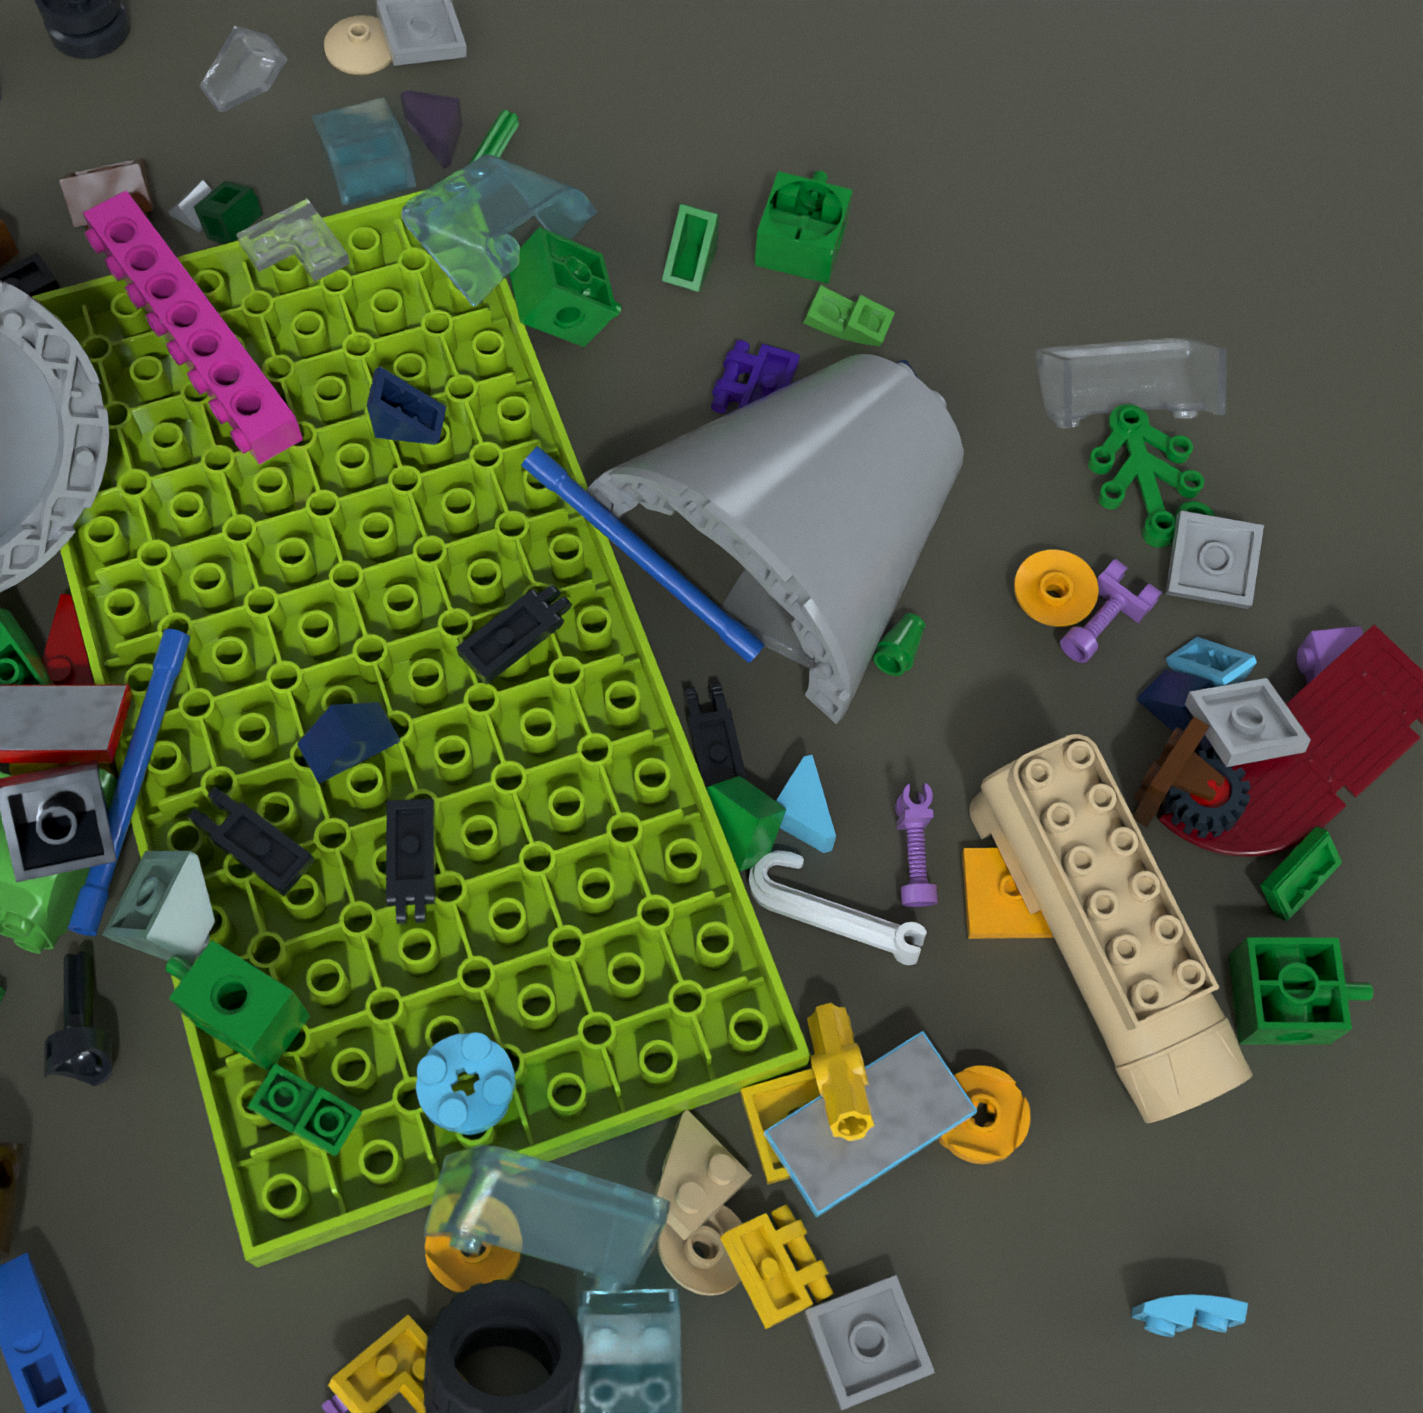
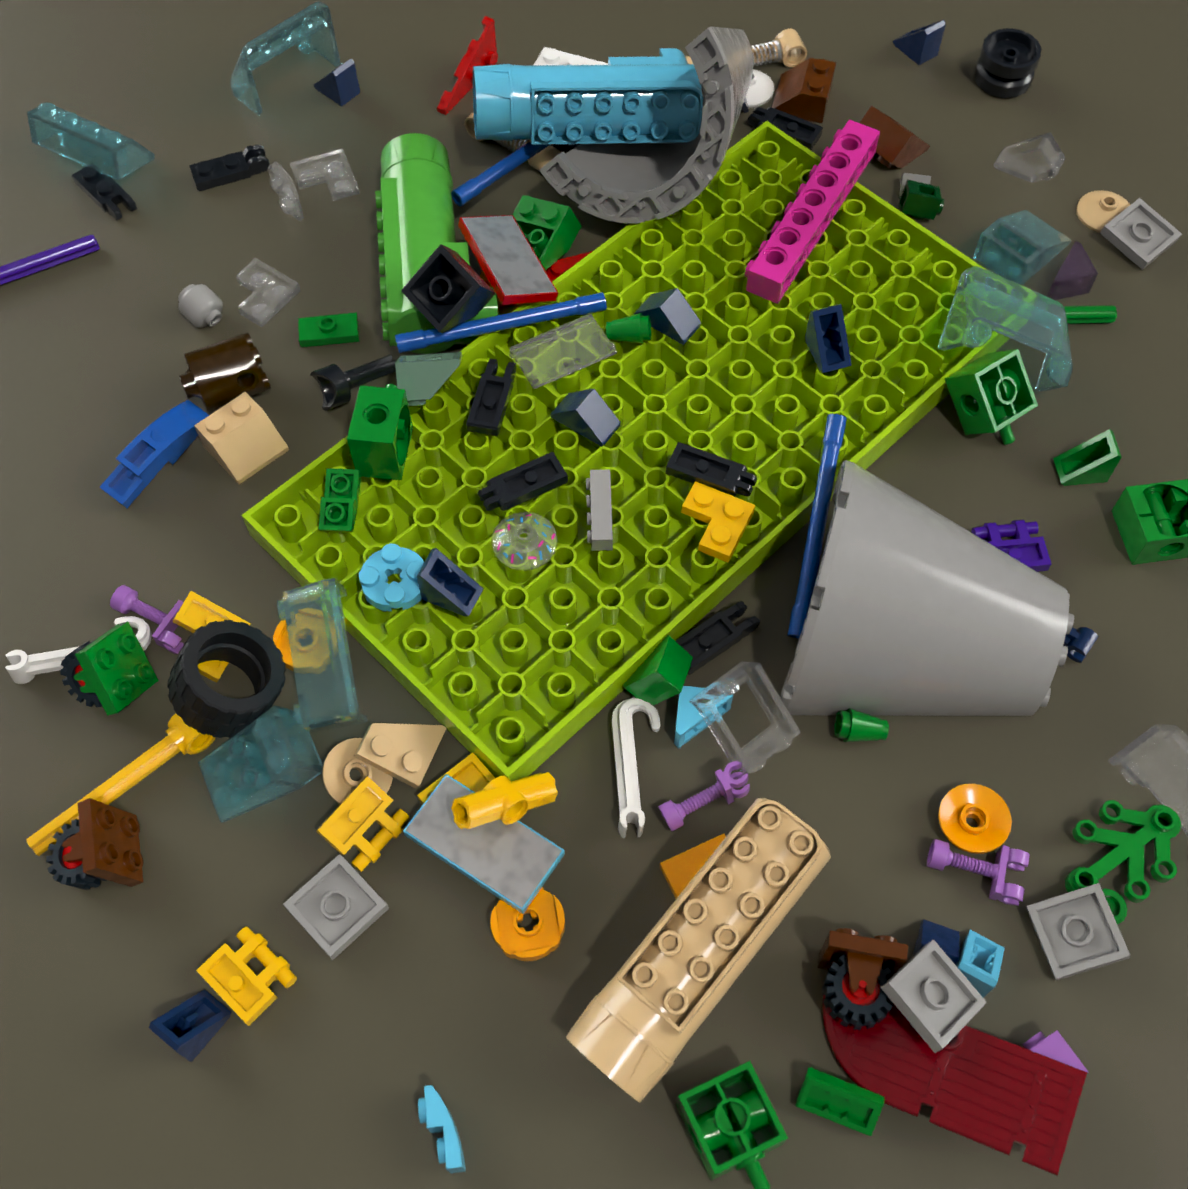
camera: 70 degrees right, 5 degrees down
clear plate [236,198,350,282] -> none
bright green slope [803,285,895,346] -> none
none -> tan slope [194,392,289,485]
none -> dark blue slope [416,548,484,617]
none -> clear dish [491,512,558,571]
none -> clear door [509,313,617,389]
none -> light grey piece [586,469,613,551]
none -> green cone [606,313,652,344]
none -> slope [634,288,701,345]
none -> yellow plate [681,481,755,563]
none -> clear window [689,661,801,774]

